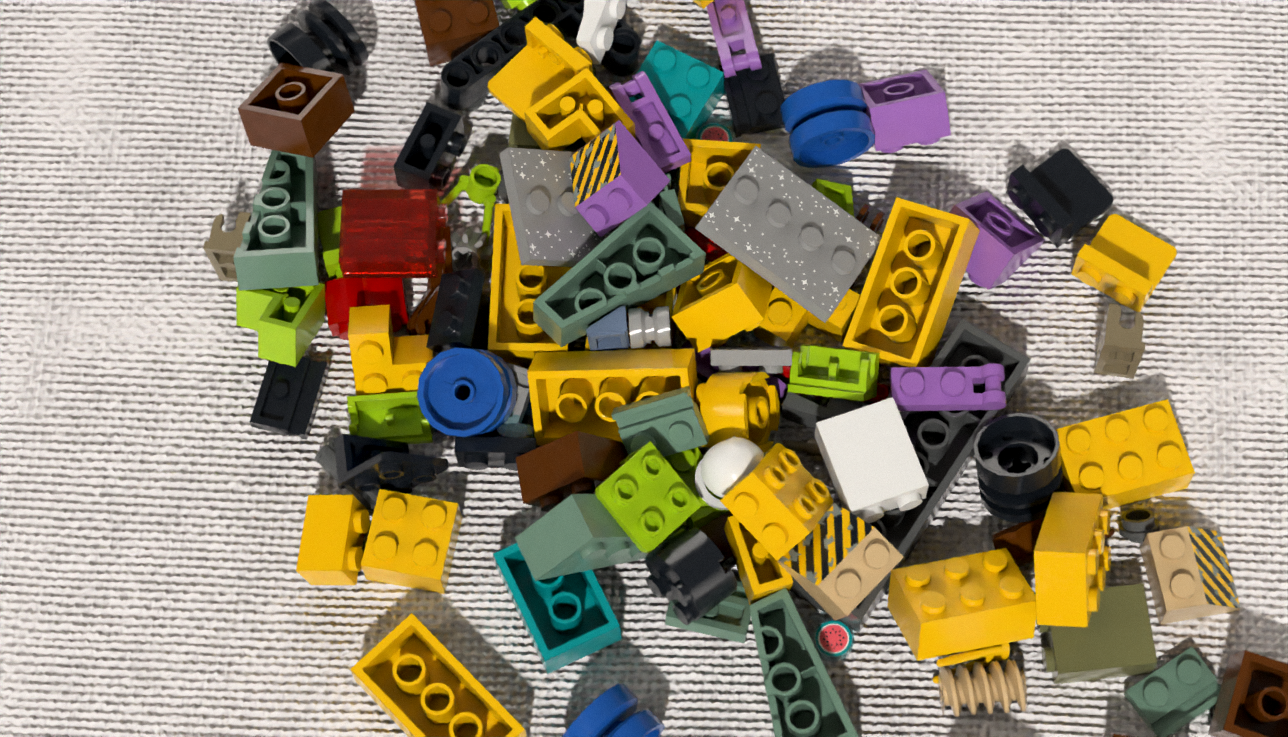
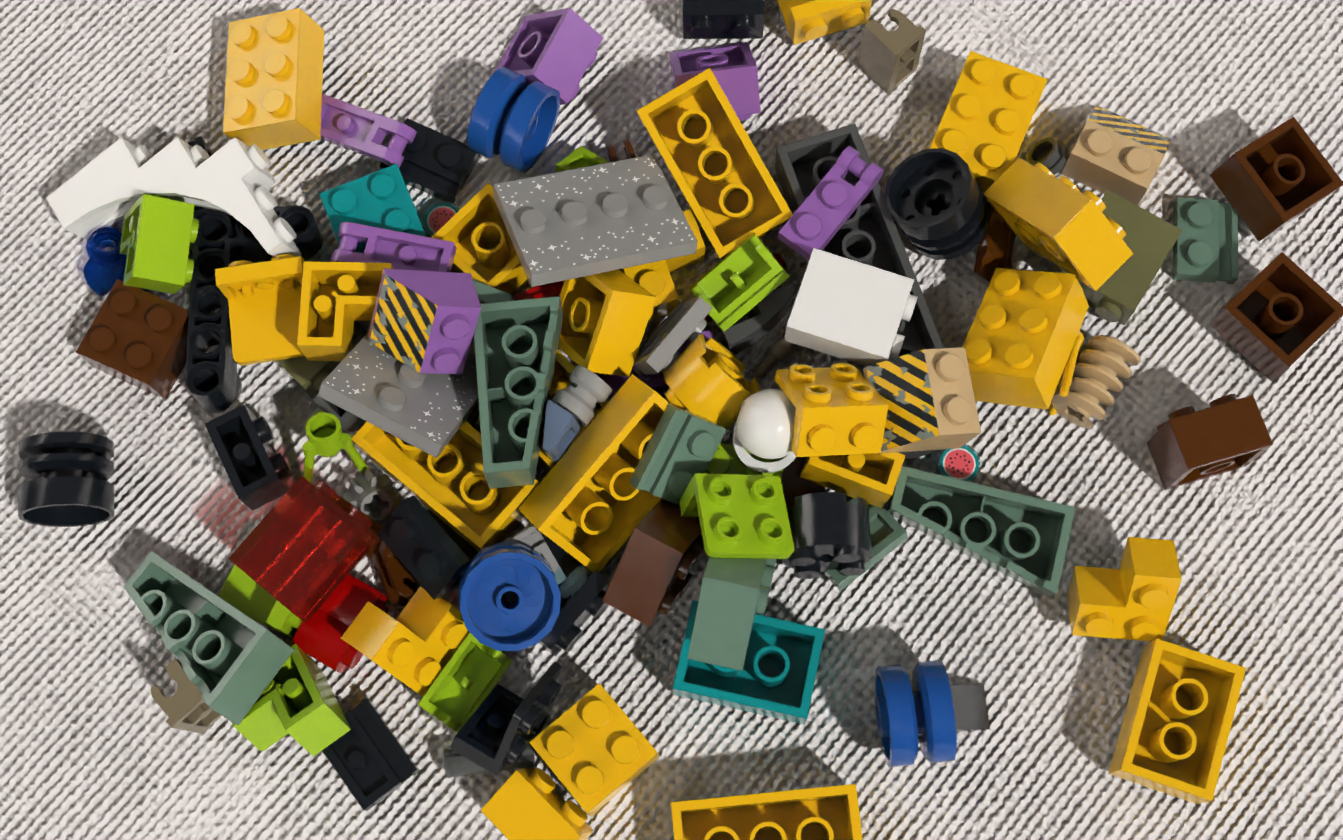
camera: 50 degrees left, 5 degrees up
reddish brown brick [237,63,355,158] -> none

